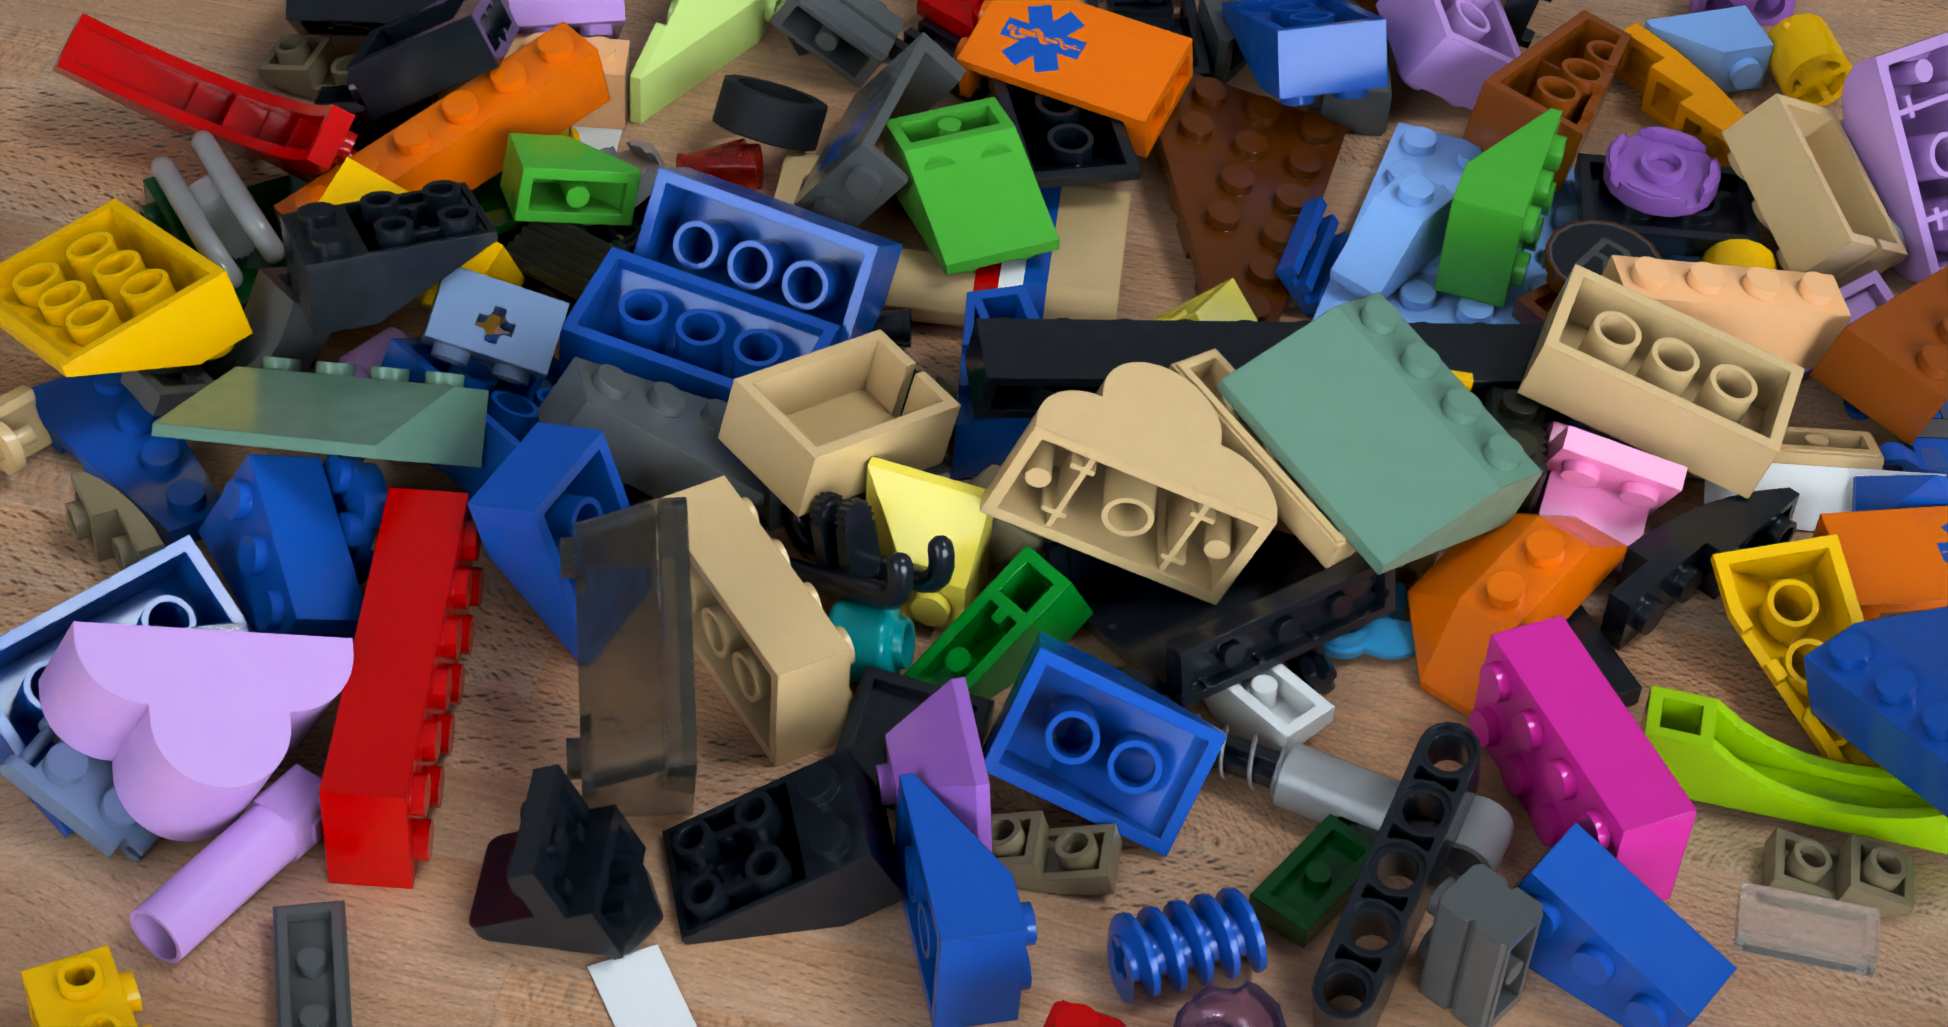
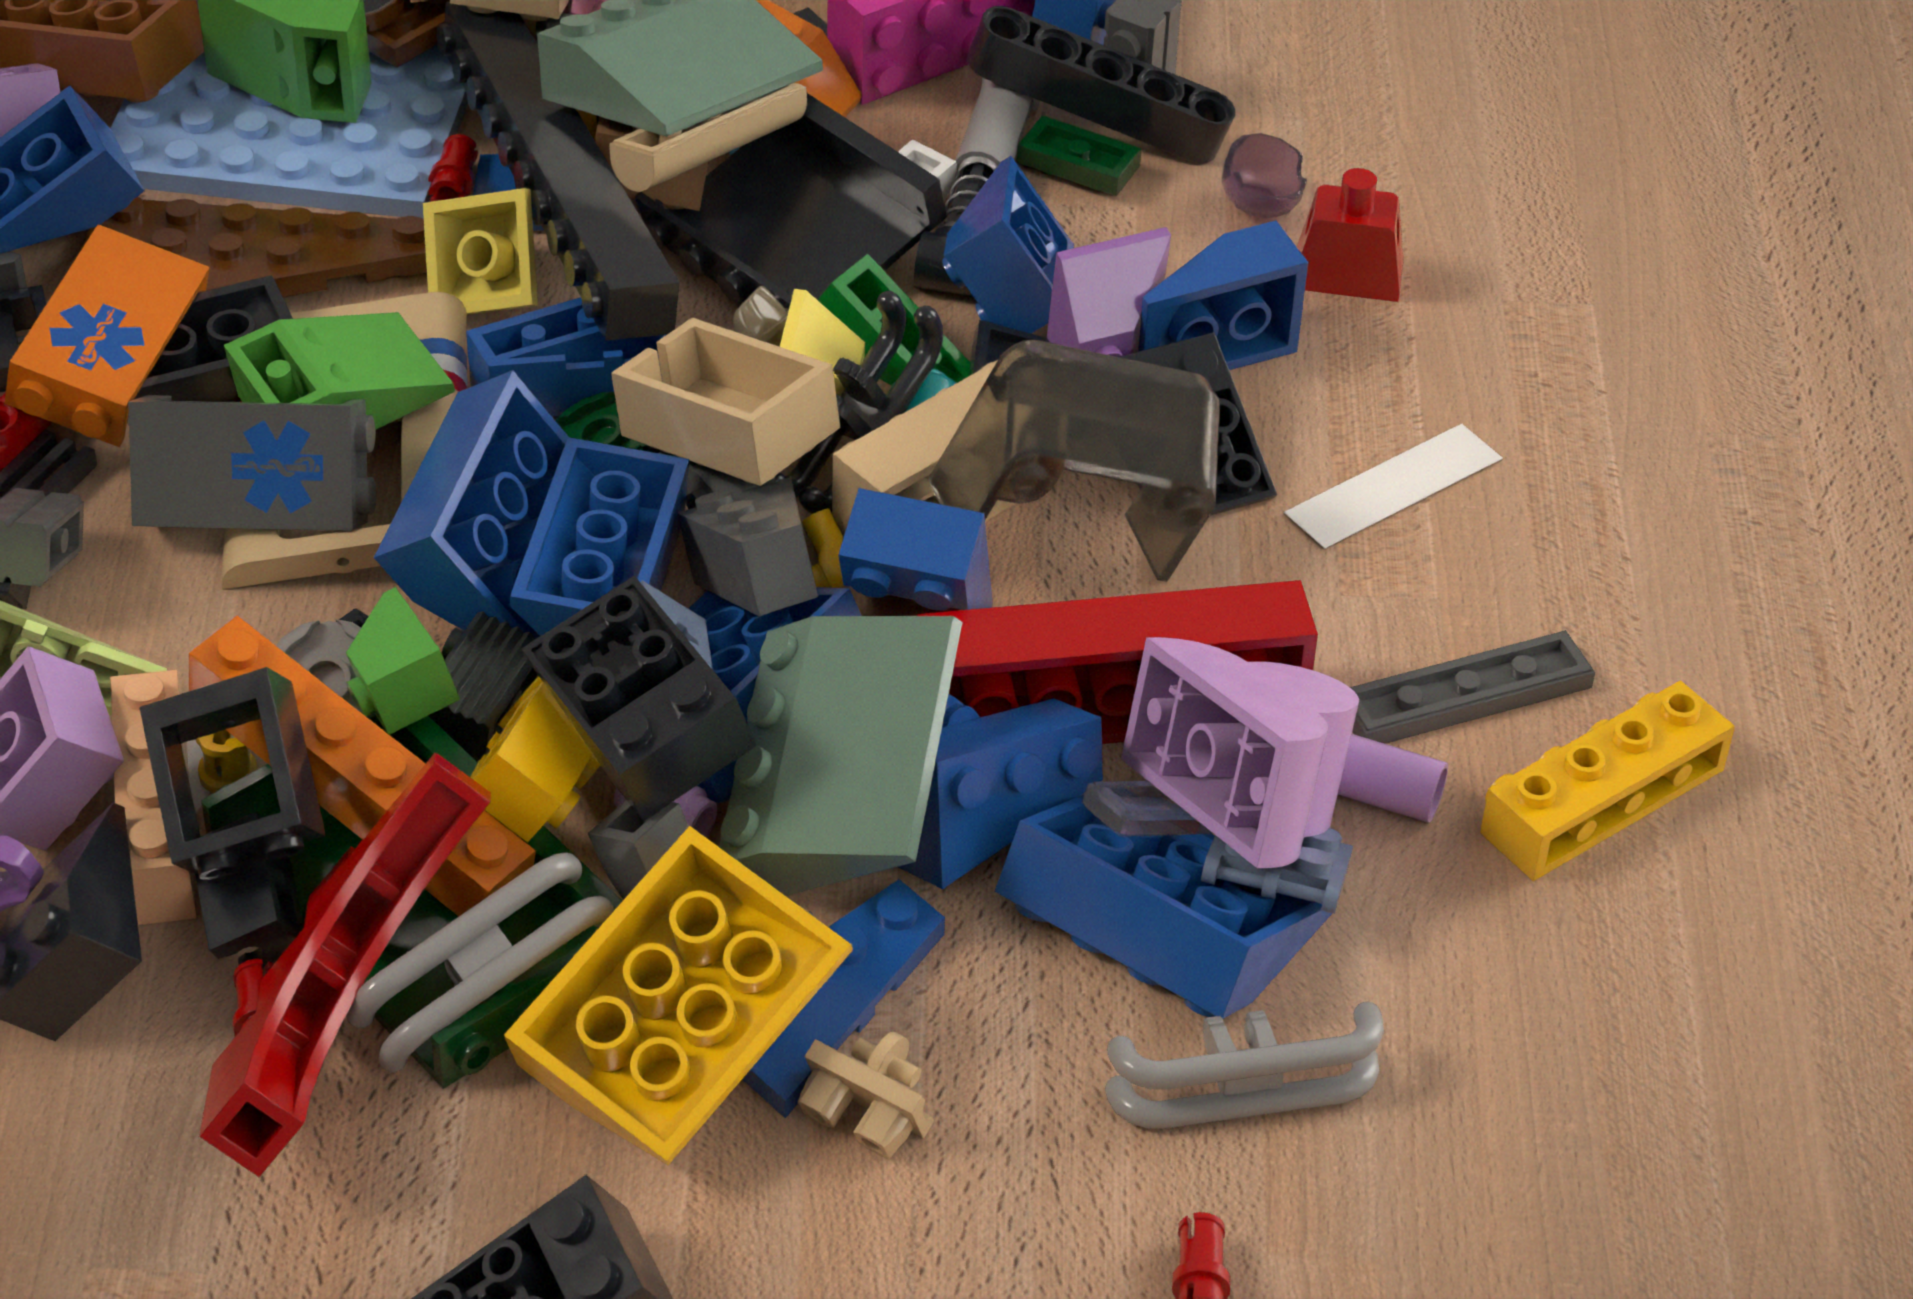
camera: 100 degrees left, 0 degrees up
dark tan slope [65,471,164,571] -> none
dark tan slope [257,34,354,101] -> none
black piece [469,764,664,960] -> none
clear red cone [676,138,764,190] -> none
black tyre [712,74,828,152] -> none
tan brick [980,362,1278,605] -> none
blue piece [1107,887,1267,1004] -> none
blue tile [1276,196,1349,316] -> none
light blue slope [1329,169,1454,299] -> none

